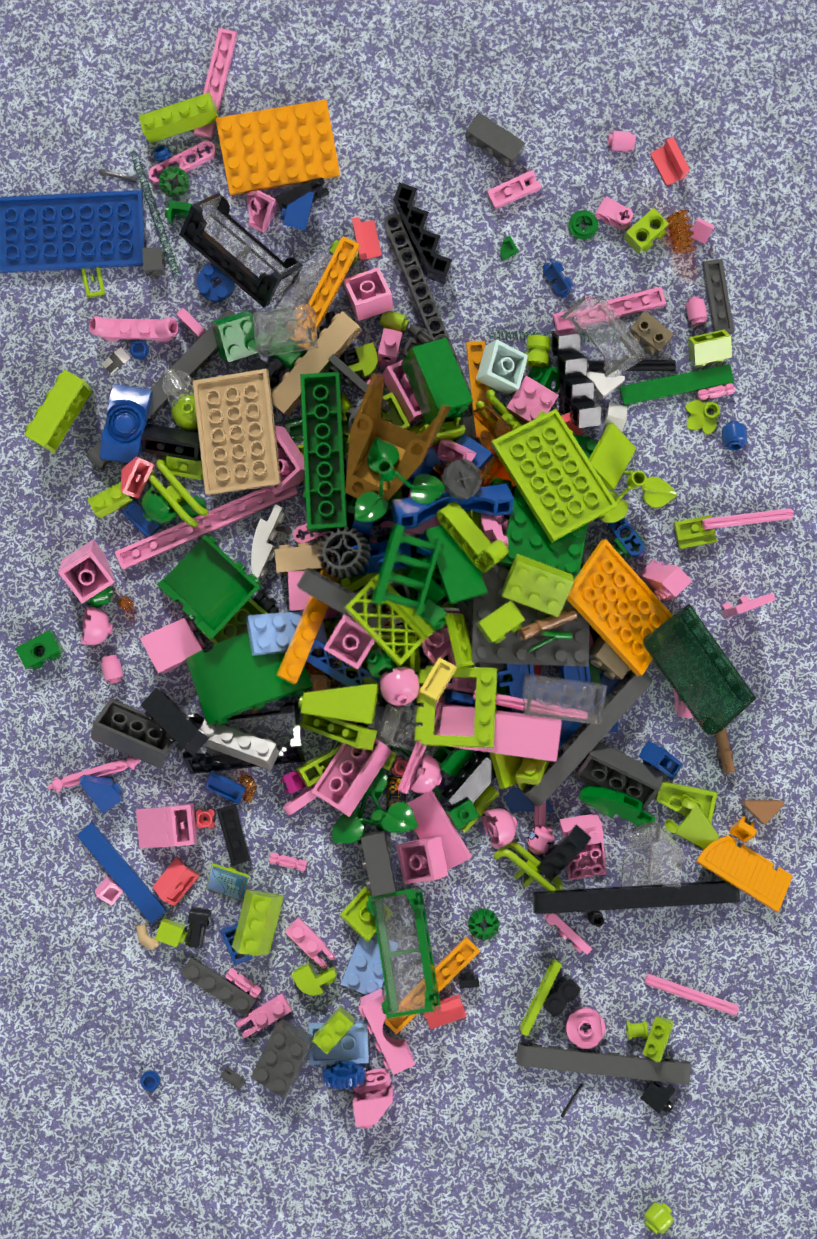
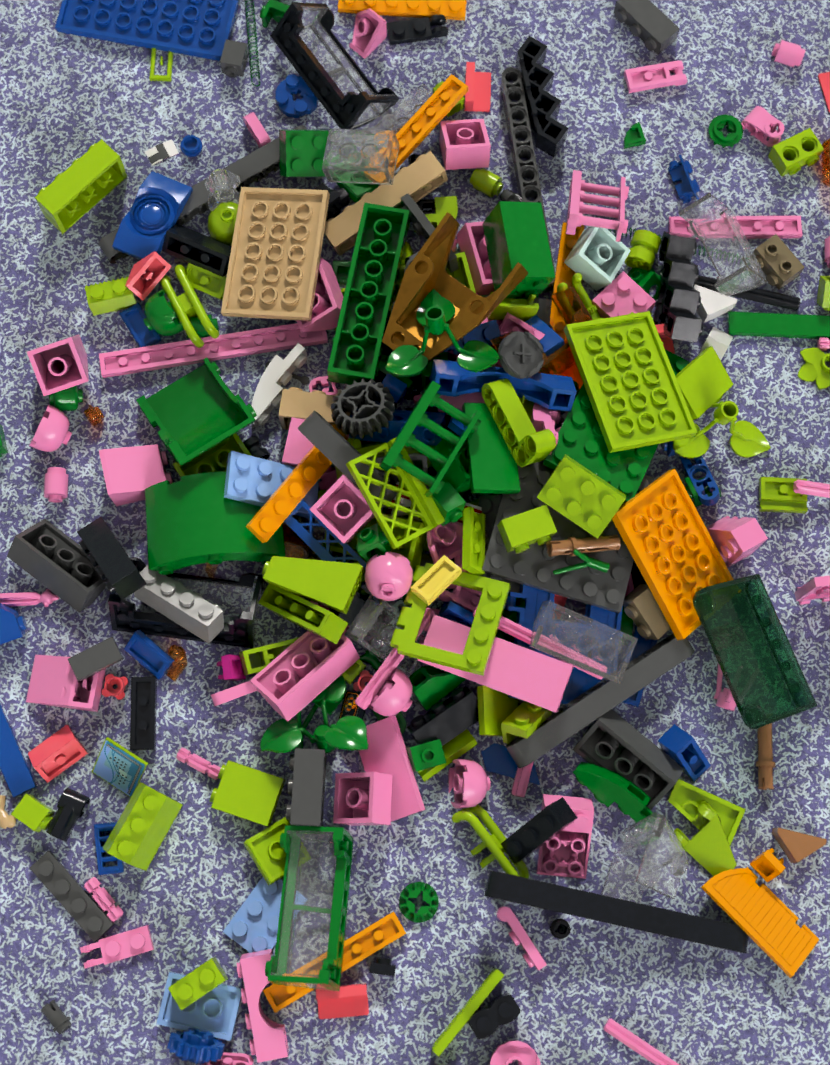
camera: 15 degrees right, 10 degrees down
bright pink plate [89,316,179,342] -> none
dark grey brick [251,1019,314,1098] -> none
blue slope [280,191,314,231] -> none
bright pink hinge [285,917,336,969] -> none
lime brick [291,961,338,996] -> none
bright pink torso [377,328,403,368] -> none
bright pink head [526,825,555,856] -> none
none -> dark grey tile [68,637,124,682]
none -> lime brick [210,760,285,827]
none -> bright pink fence [566,170,629,242]

